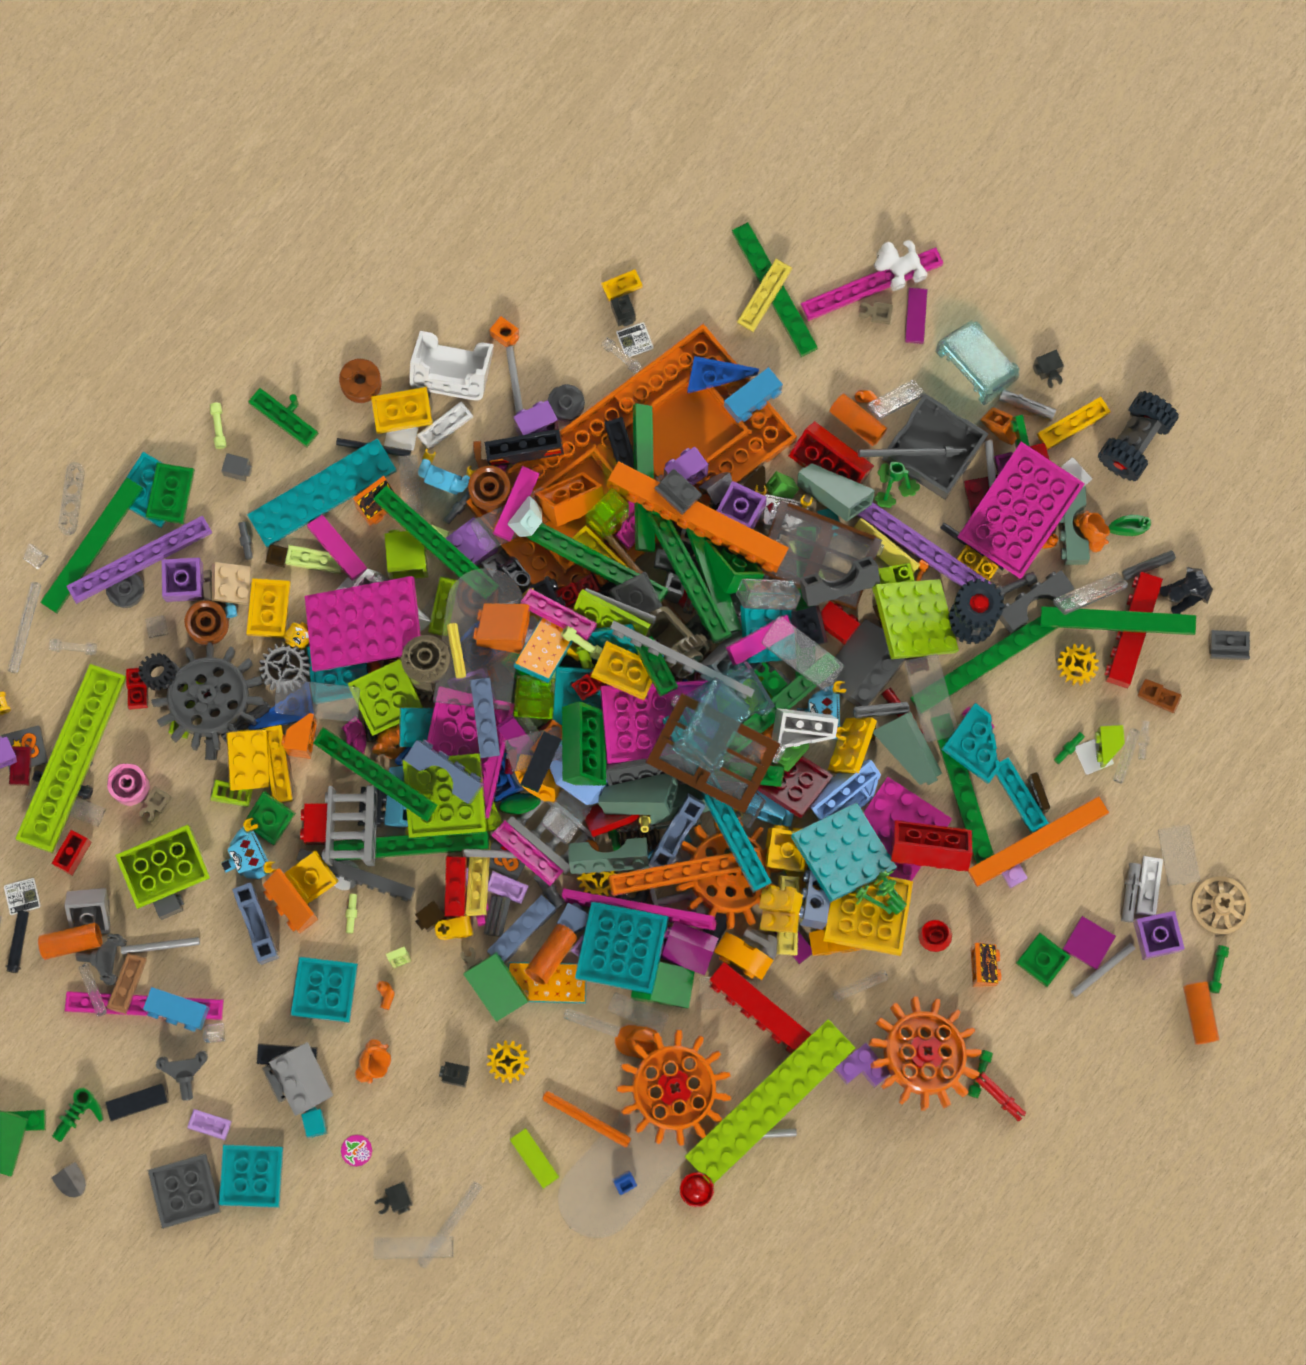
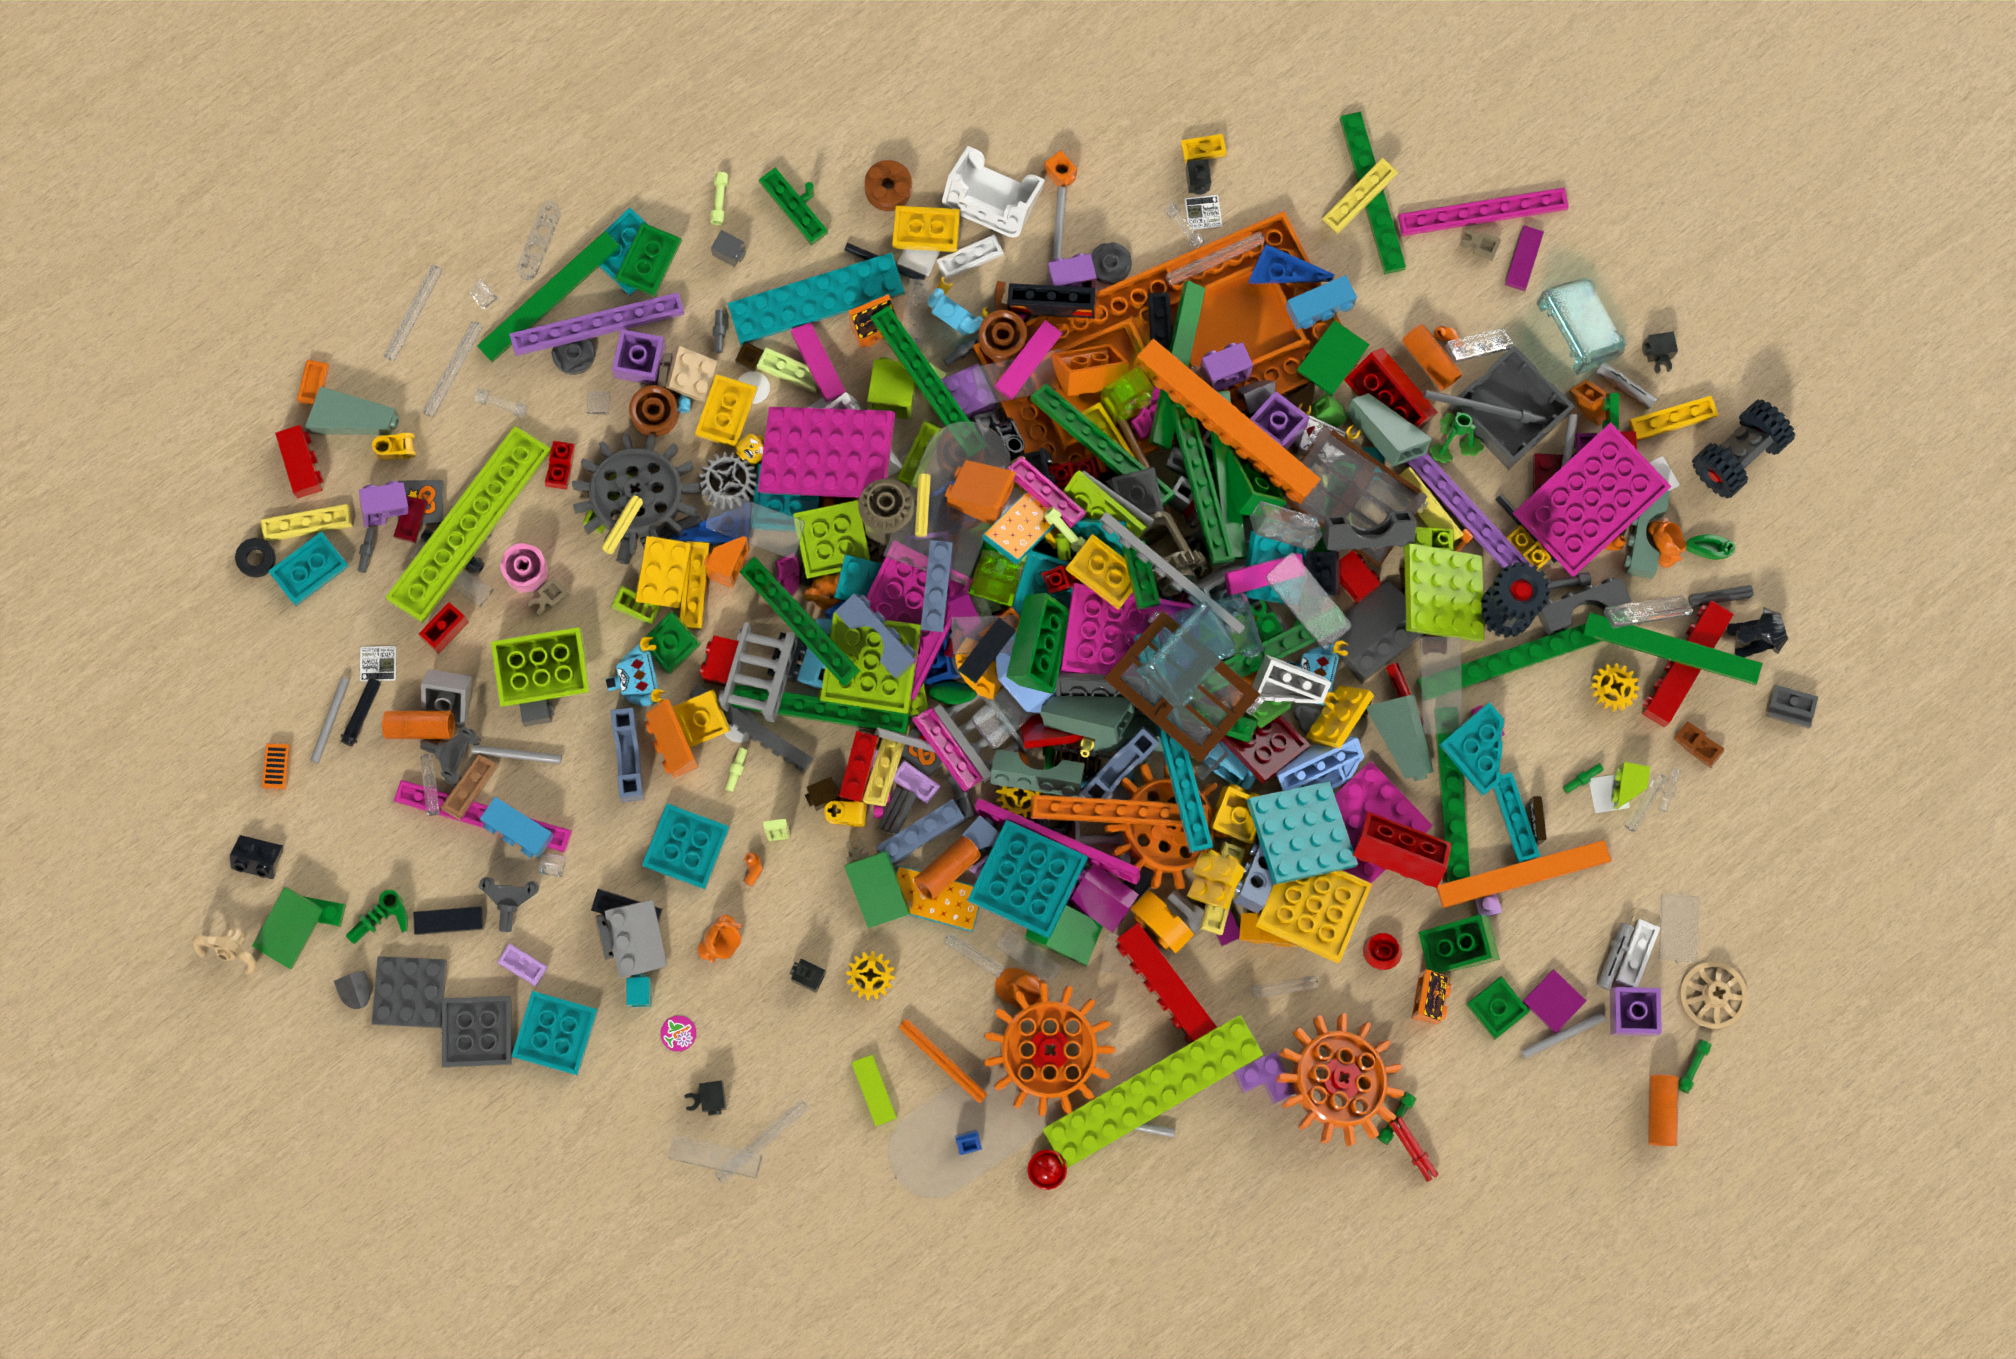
camera: 10 degrees right, 0 degrees up
black tyre [138,653,176,691] -> none
light aqua slope [508,496,542,537] -> none
dark grey plate [655,469,702,515] -> none
dark grey axle [853,702,909,718] -> none
plant [855,870,907,915] -> none
white animal [874,240,928,291] -> none
none -> dark grey plate [372,956,447,1028]
none -> light yellow axle [602,495,643,554]
none -> white sticker [738,371,770,404]
none -> clear axle [1166,232,1265,285]
none -> dark grey tile [1294,704,1322,733]
none -> green tile [1296,320,1370,396]
none -> green slope [1418,914,1500,974]

